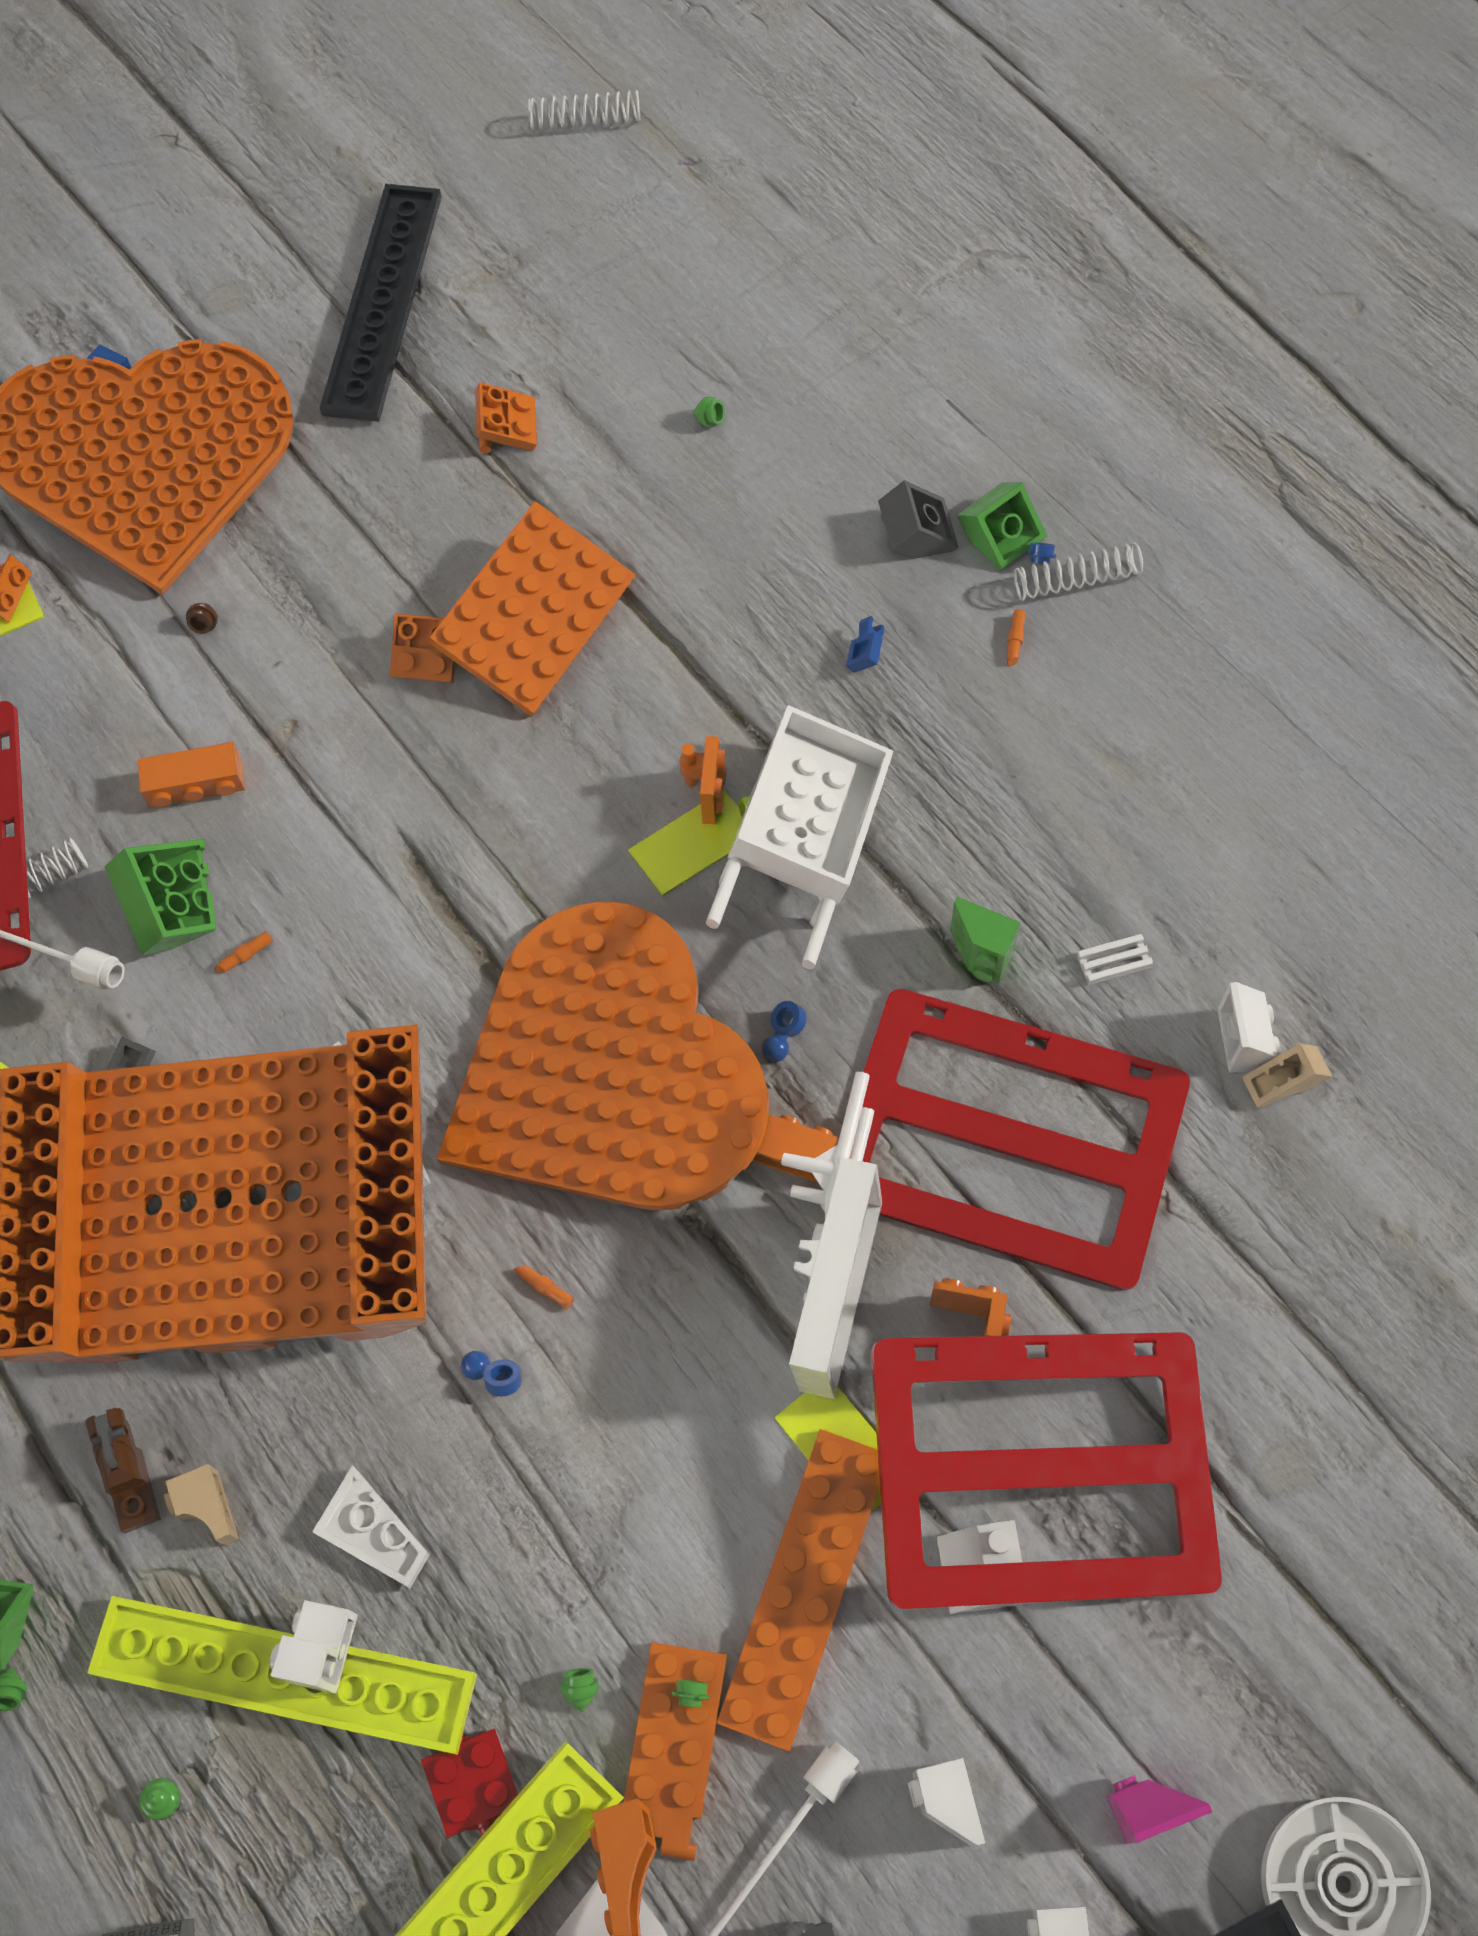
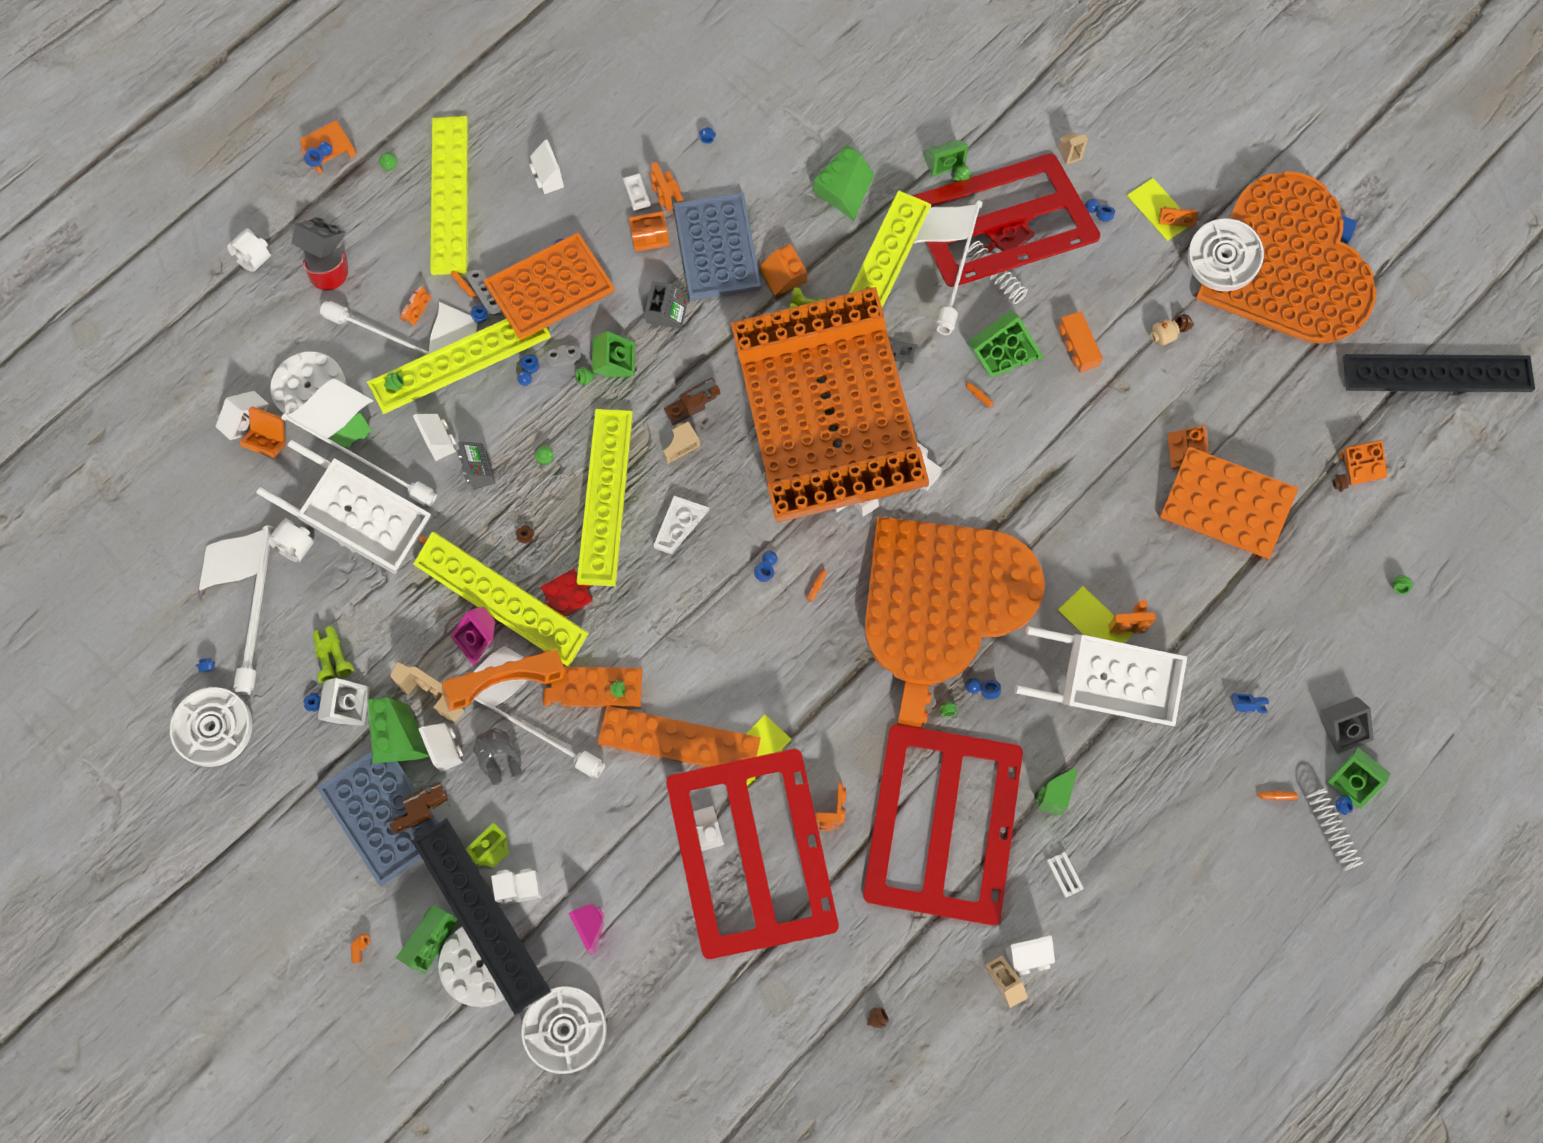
camera: 80 degrees right, 5 degrees up
white brick [270,1600,358,1694] -> none
bright green plate [560,1668,599,1712] -> none
white piece [781,1072,882,1400] -> none
white slope [908,1758,985,1846] -> none
none -> reddish brown plate [515,525,534,544]
none -> reddish brown plate [867,1007,889,1028]
none -> bright green plate [939,701,958,717]
none -> tan head [1150,319,1180,346]
none -> white piece [1188,219,1264,291]
none -> reddish brown plate [1332,474,1349,492]

